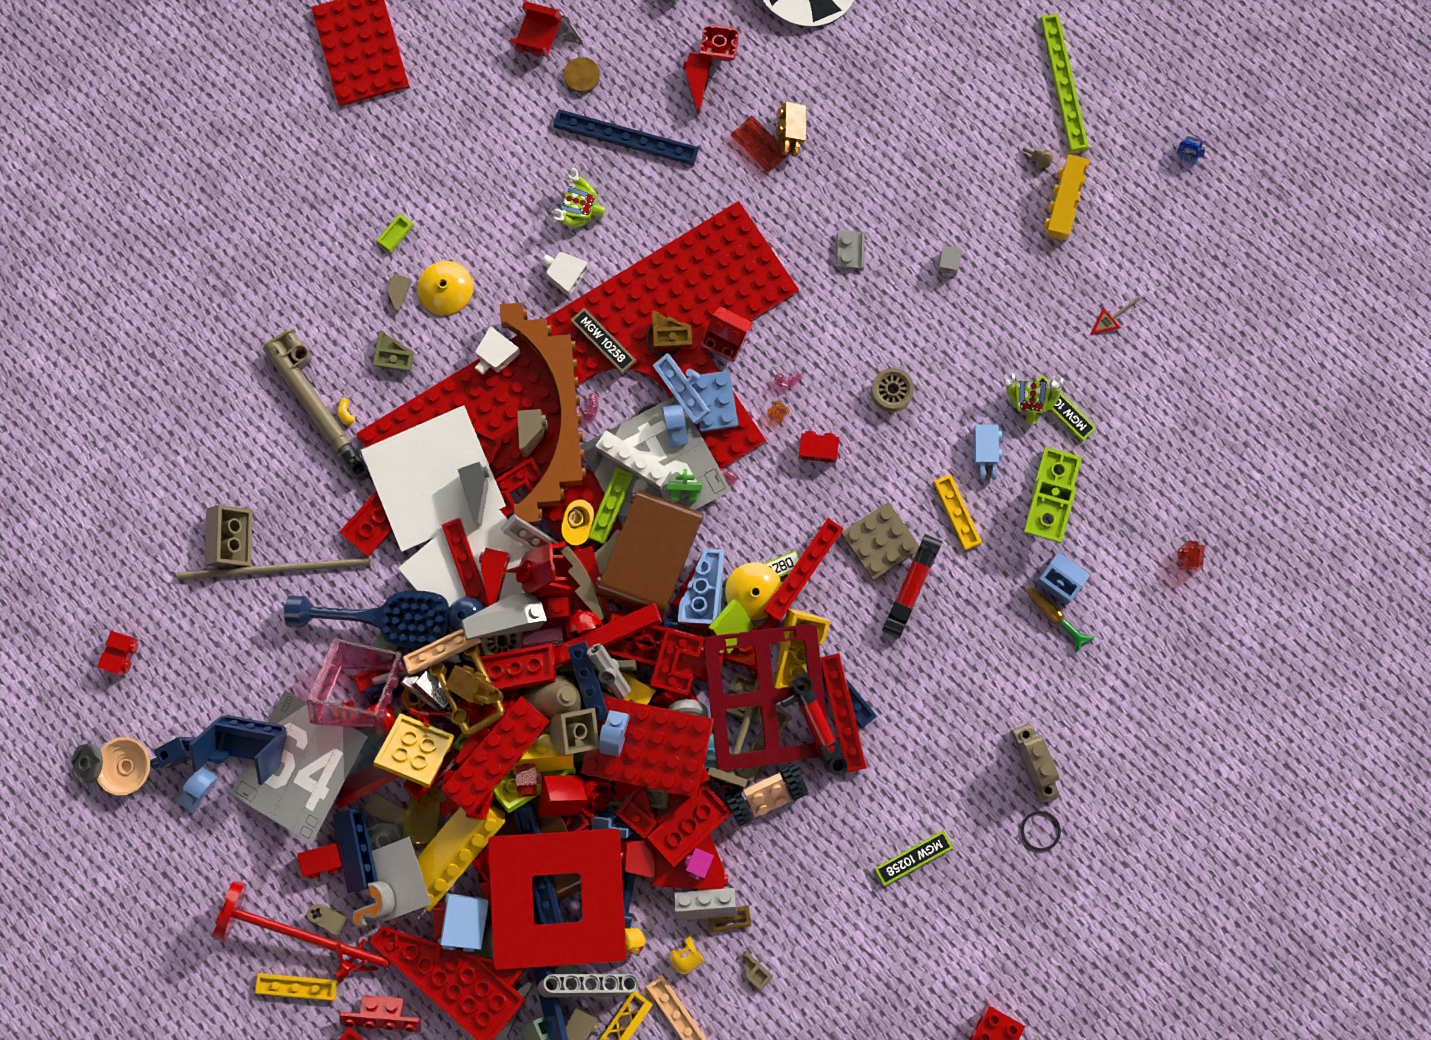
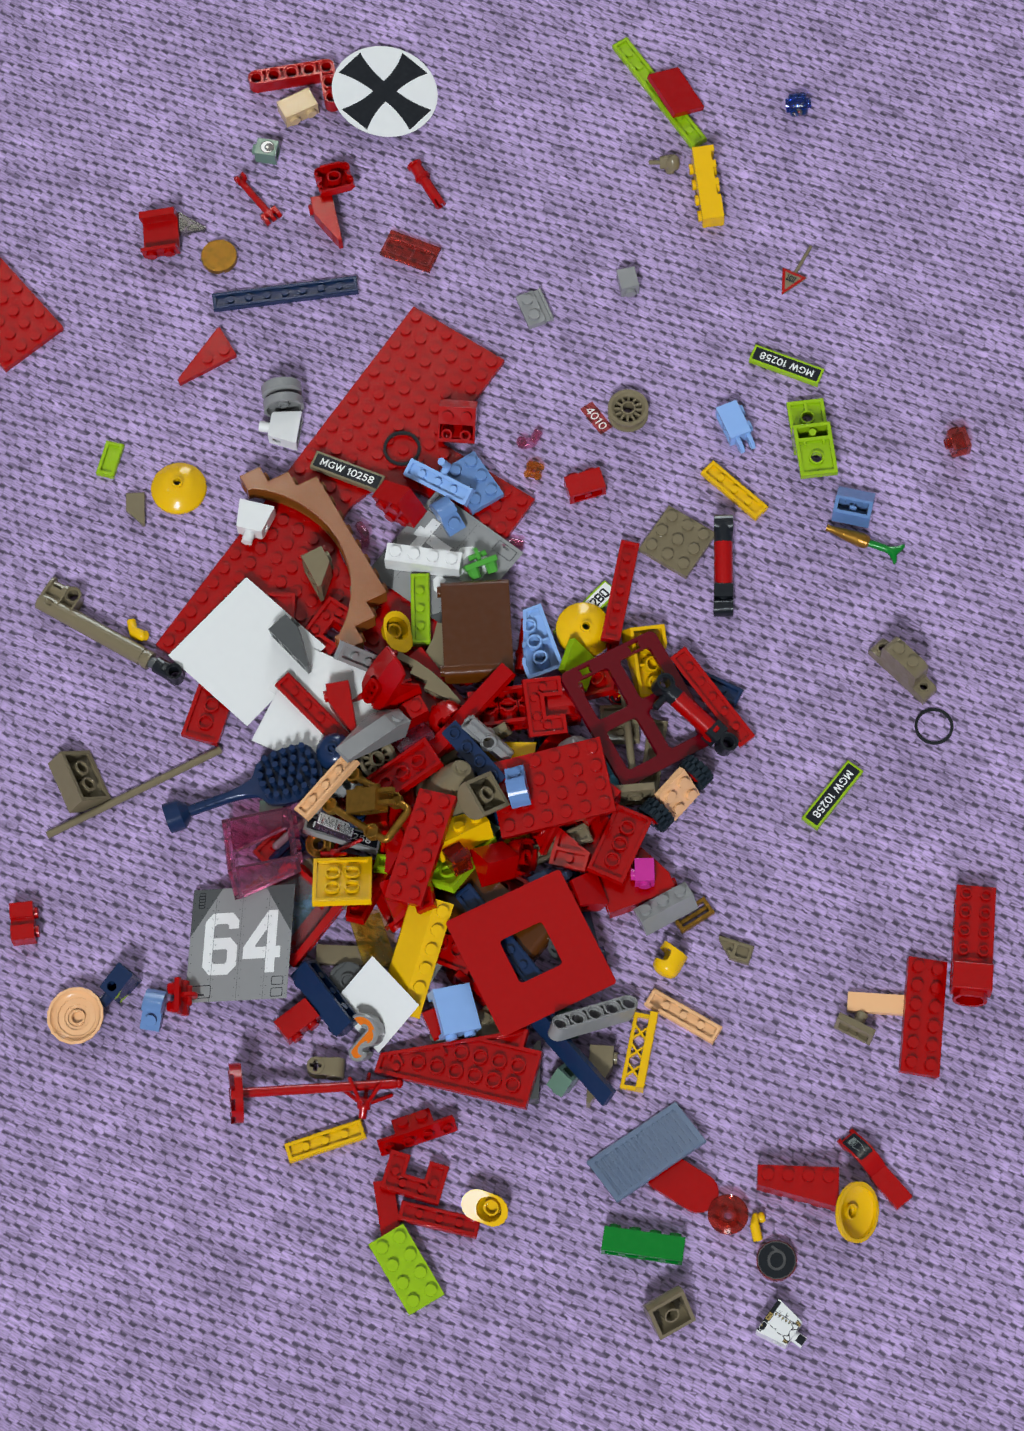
camera: 20 degrees left, 10 degrees down
dark grey tile [71,744,103,783] -> none
dark blue windscreen [189,715,287,785] -> none
olive wing [373,330,415,372] -> none
torso [551,168,606,228] -> none
yellow head [625,928,646,955] -> none
pearl gold wing [652,311,692,348] -> none
hinge [776,102,806,157] -> none
torso [1003,374,1064,424] -> none
none -> red hips [166,977,198,1016]
none -> red wing [177,327,237,386]
none -> red hinge [234,172,282,226]
none -> light grey wheel [261,377,304,417]
none -> red brick [372,480,427,528]
none -> red pin [407,159,446,209]
none -> clear red sticker [580,402,612,434]
none -> red tile [647,67,704,118]

